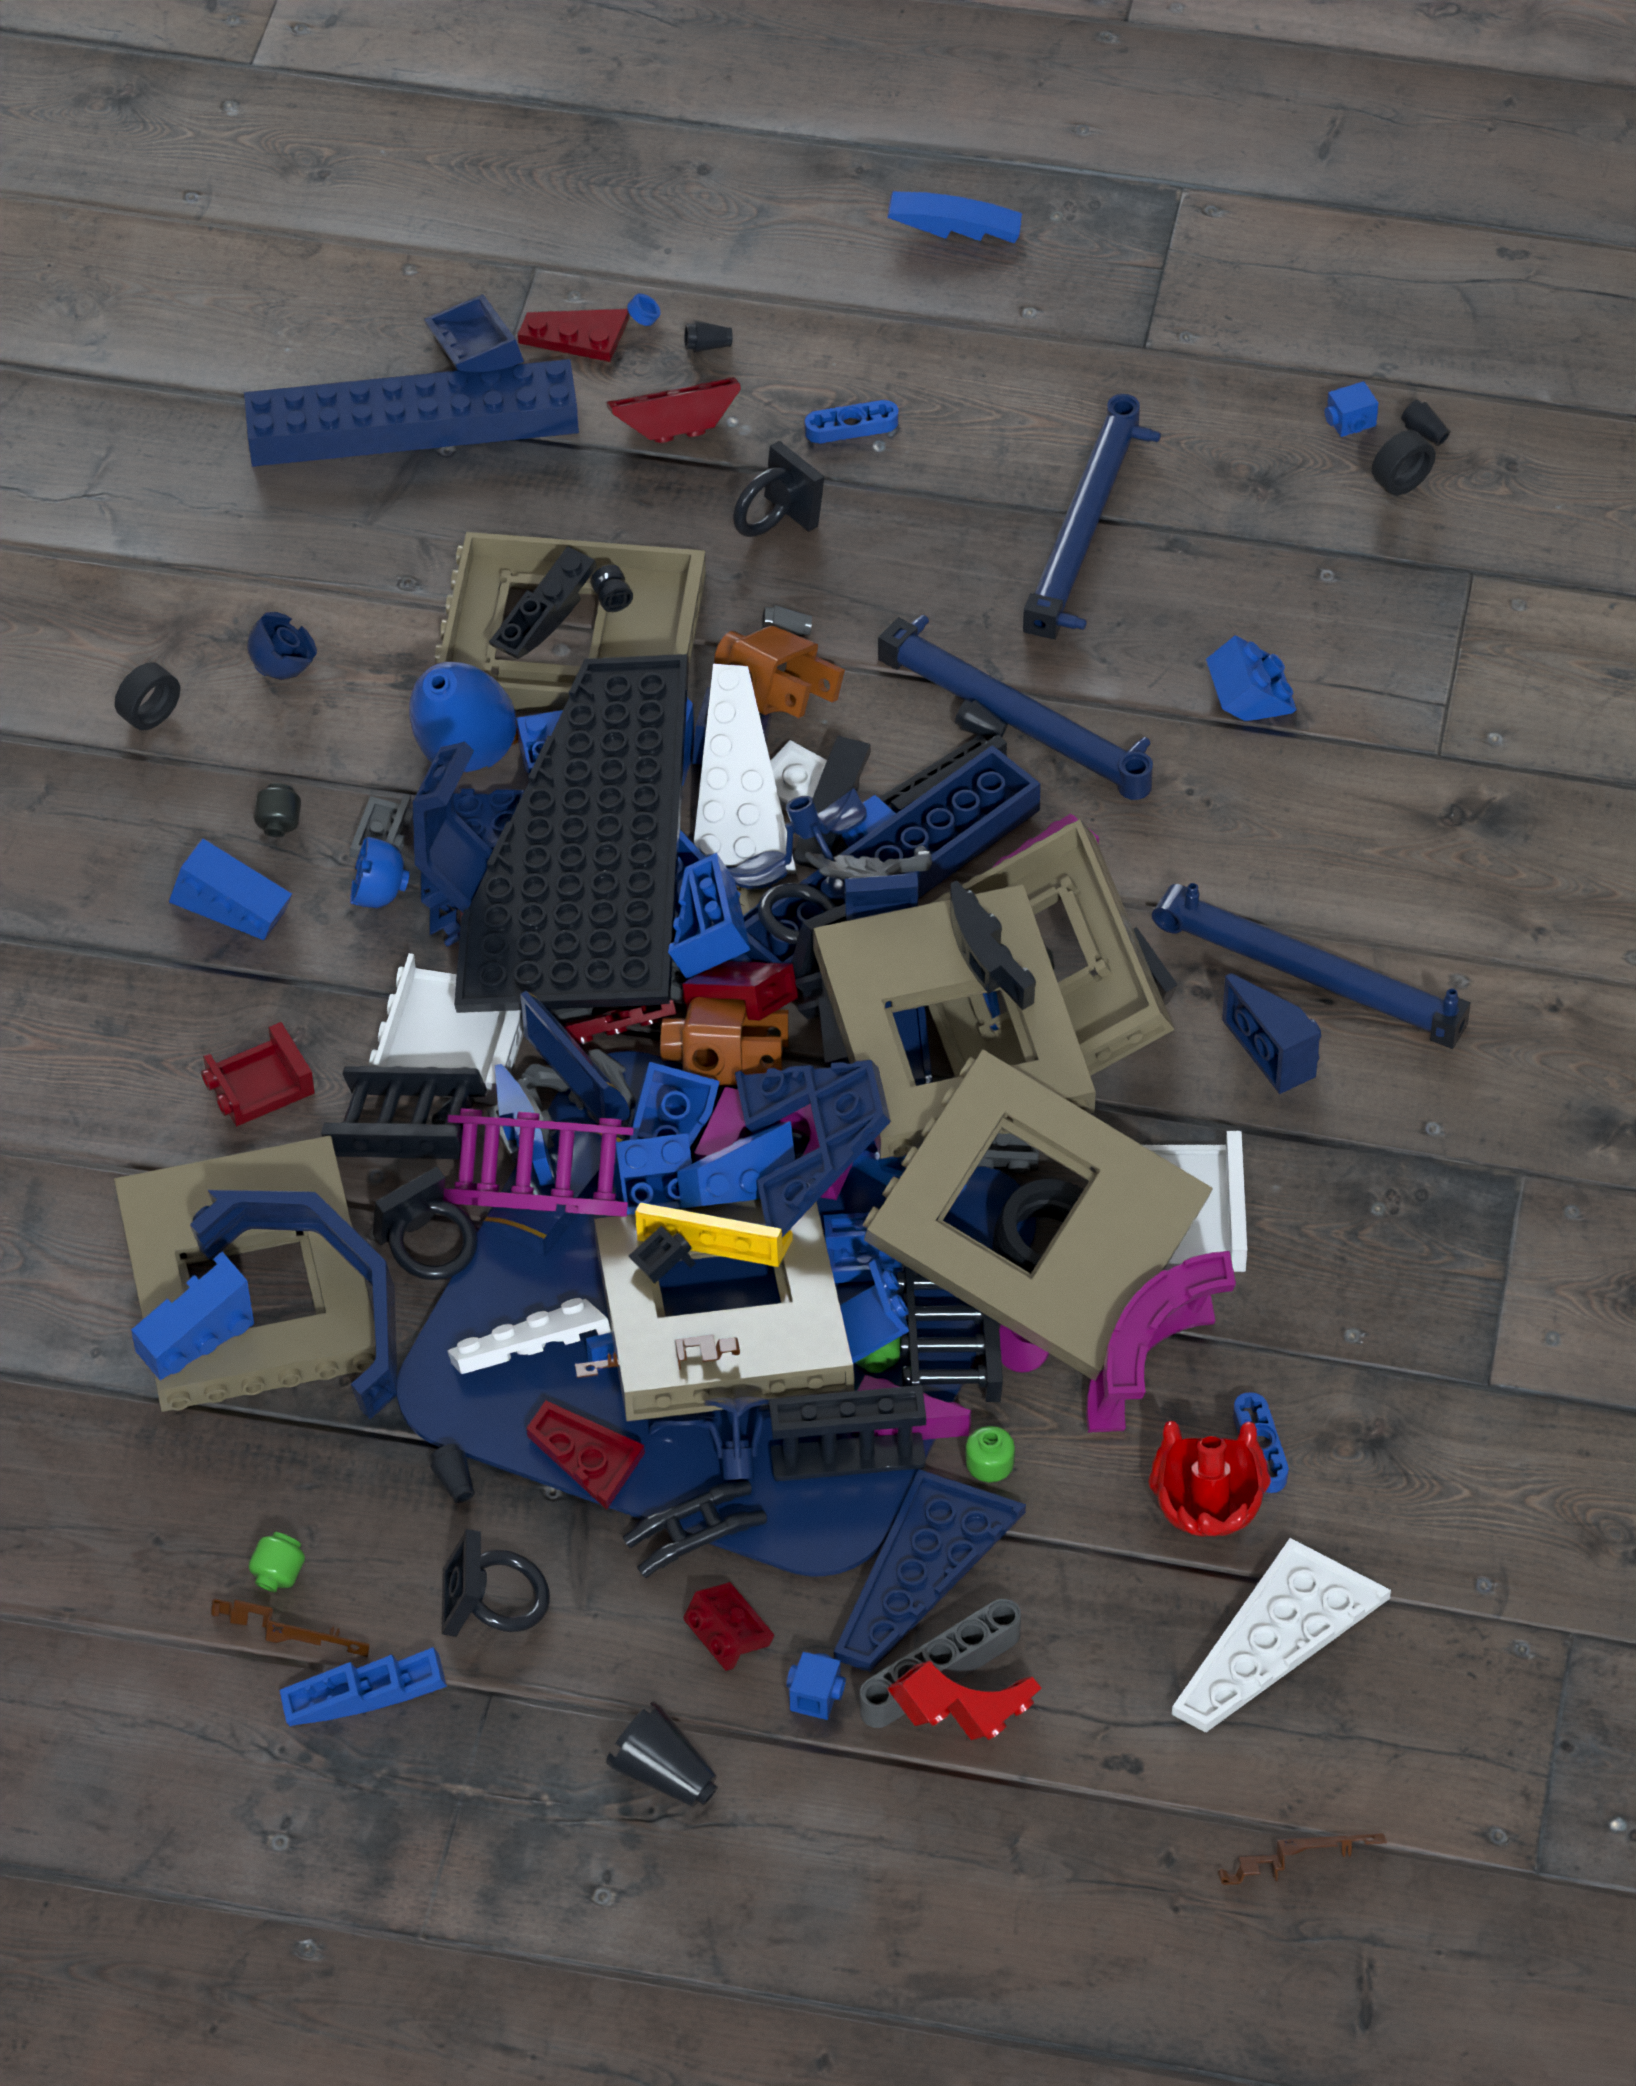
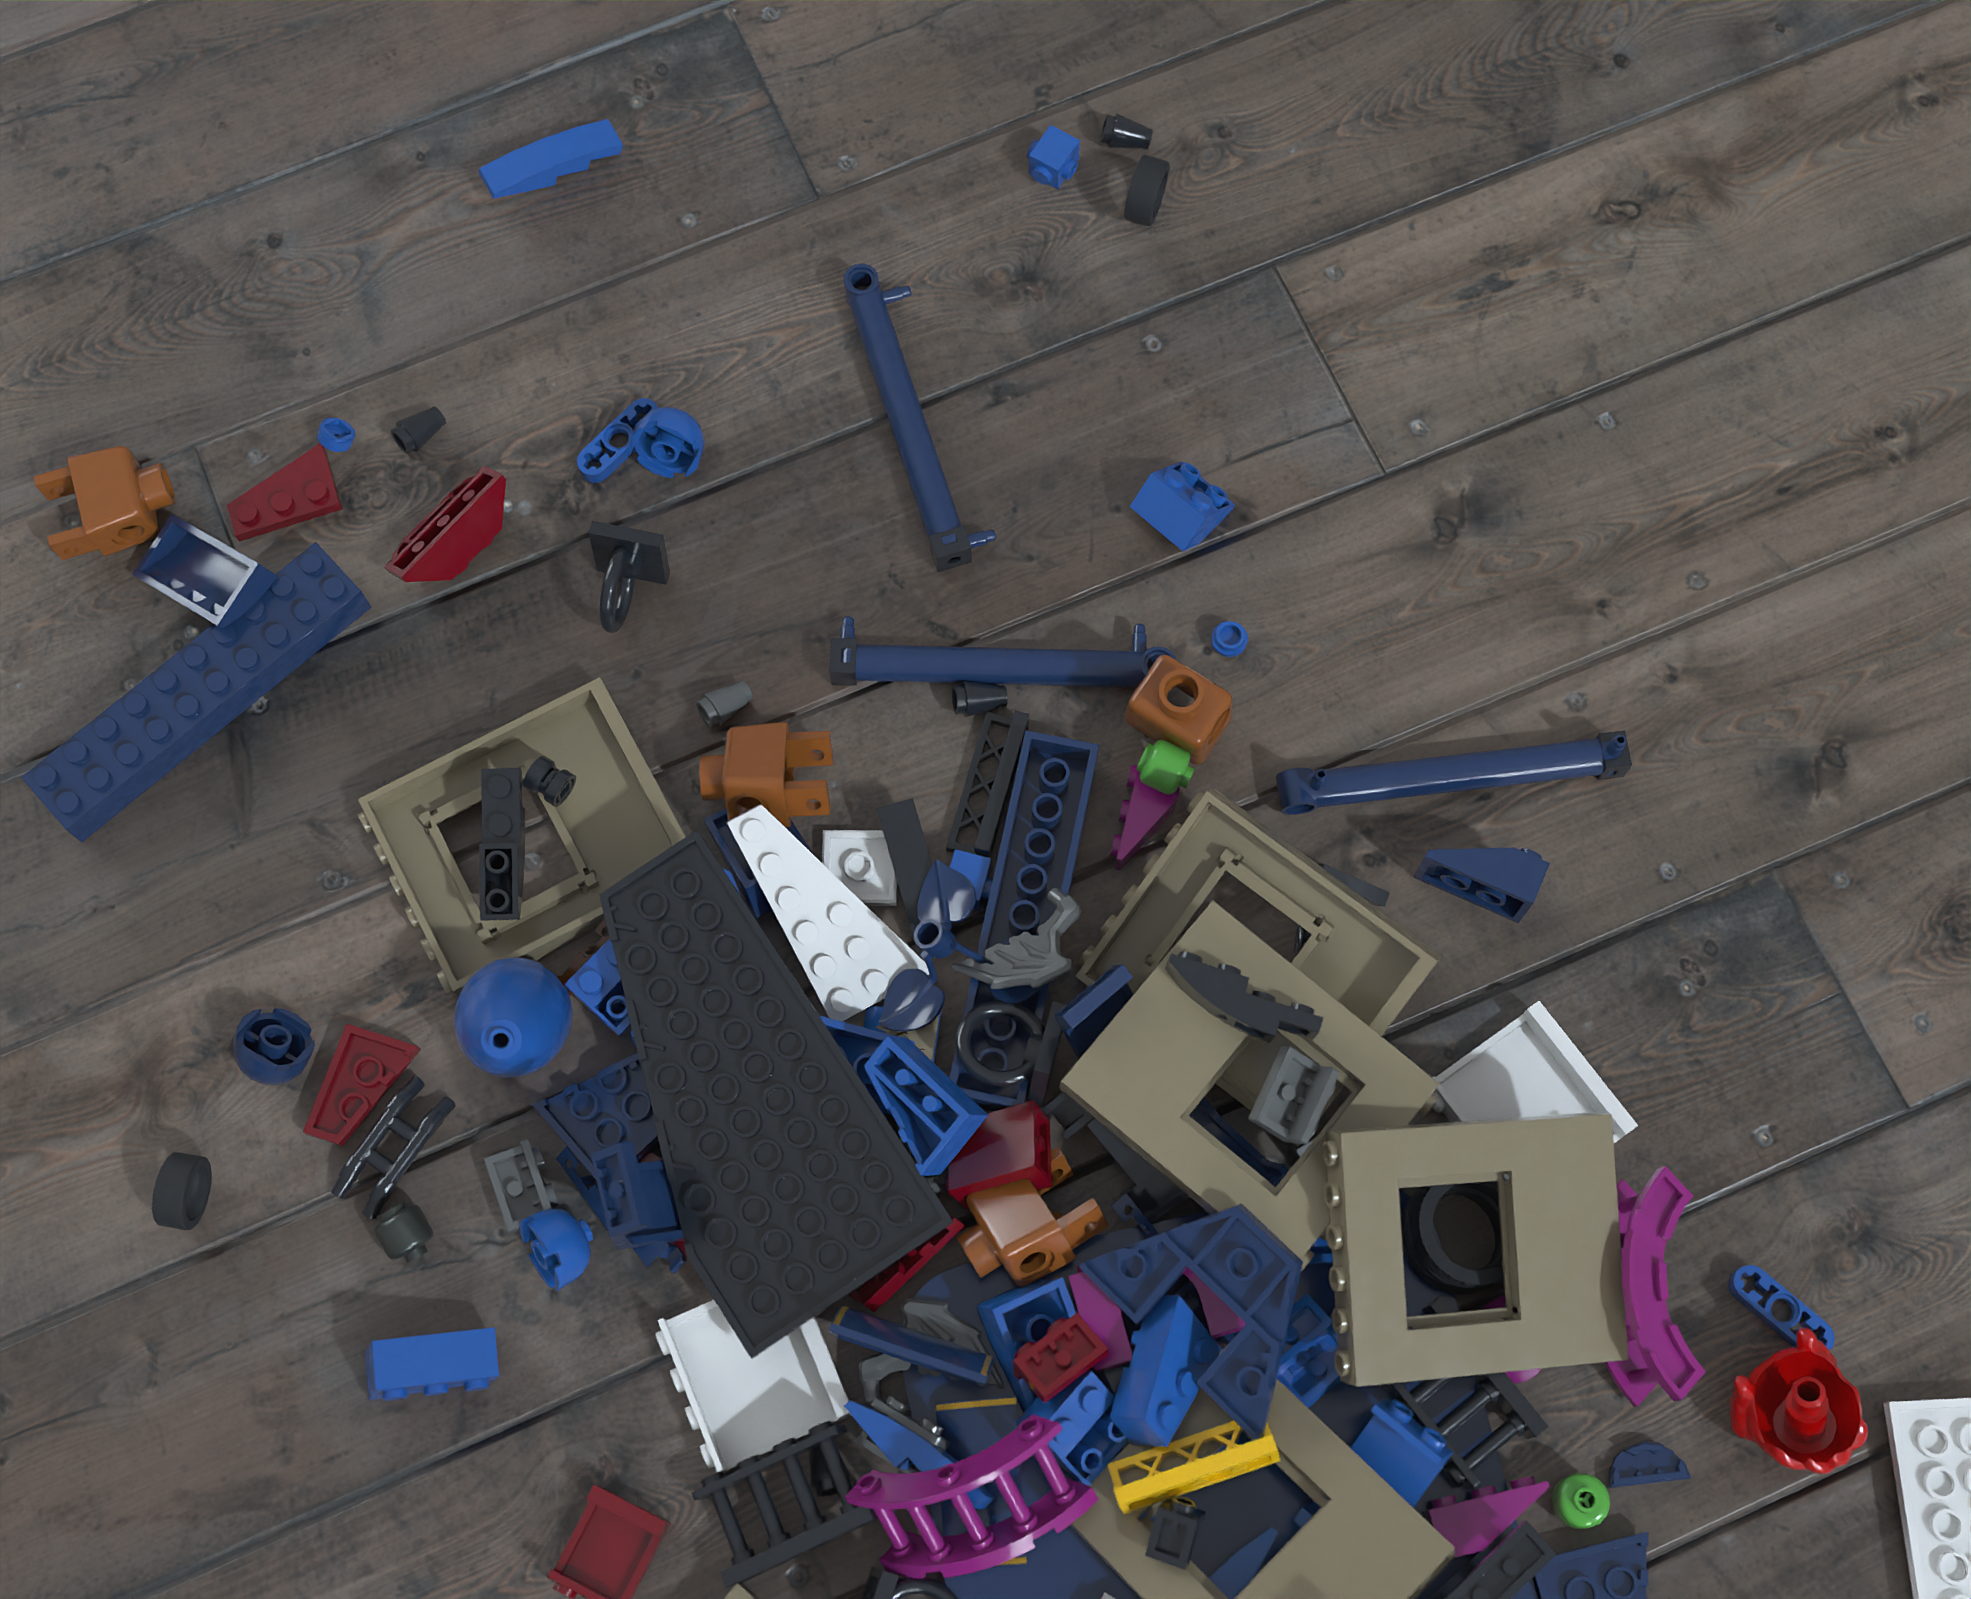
camera: 35 degrees left, 20 degrees up
none -> dark orange piece [33,445,176,560]
none -> dark red wing [303,1024,421,1146]
none -> black piece [331,1076,456,1219]
none -> blue cylinder [630,407,705,478]
none -> dark red bracket [1013,1312,1108,1403]
none -> dark orange piece [1125,655,1232,765]
none -> bright green head [1136,740,1195,795]
none -> blue plate [1211,621,1248,657]
none -> dark grey bracket [1248,1046,1339,1144]
none -> dark blue tile [1608,1442,1691,1488]

